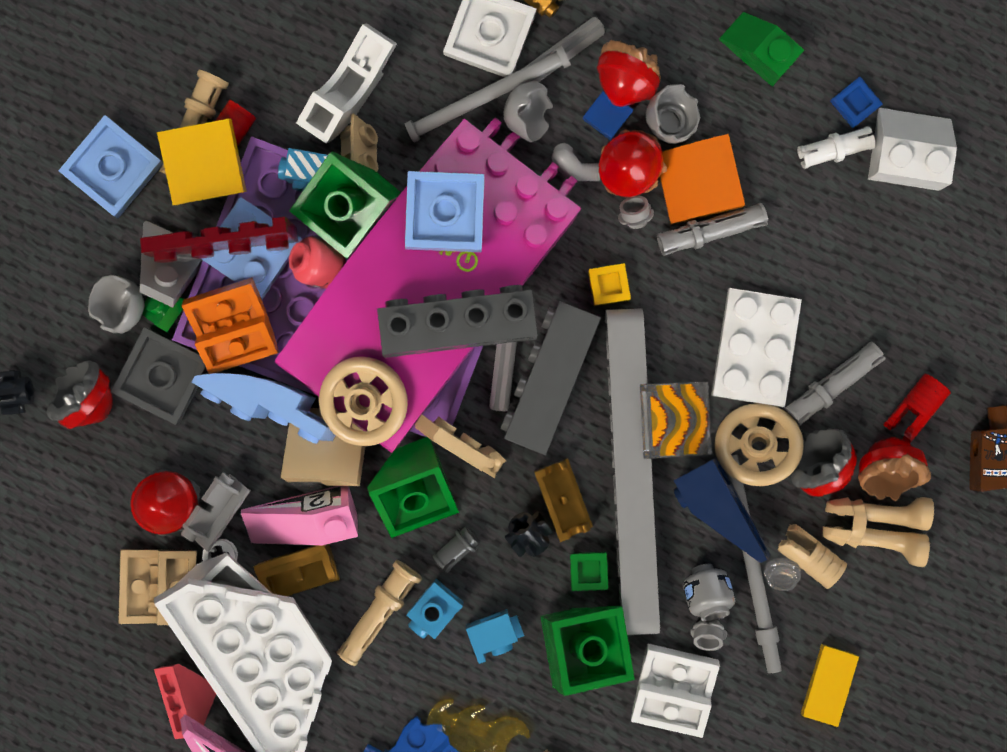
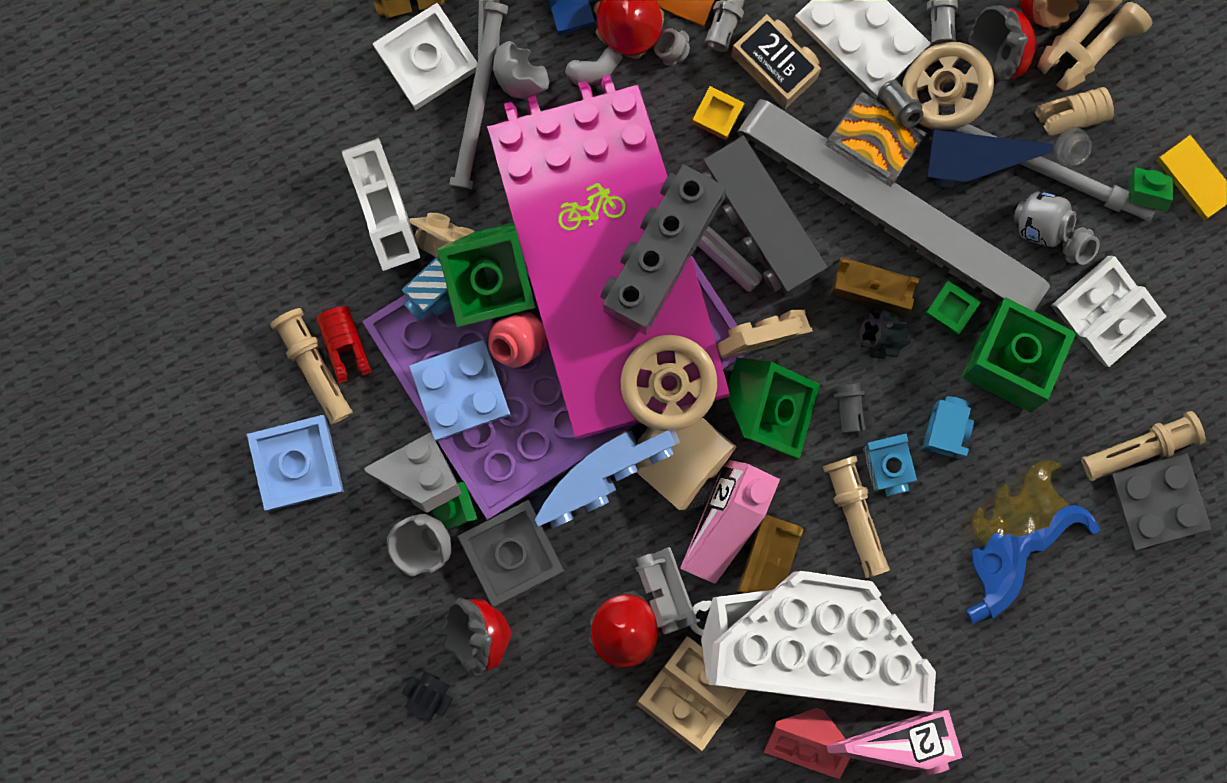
camera: 55 degrees left, 5 degrees down
dark red wing [140,217,298,263] -> none
yellow tile [157,119,247,205] -> none
orange slope [181,277,279,374] -> none
light blue plate [405,171,484,252] -> none
none -> brick [731,14,821,109]
none -> dark grey pin [878,80,924,128]
none -> green plate [1129,167,1173,212]

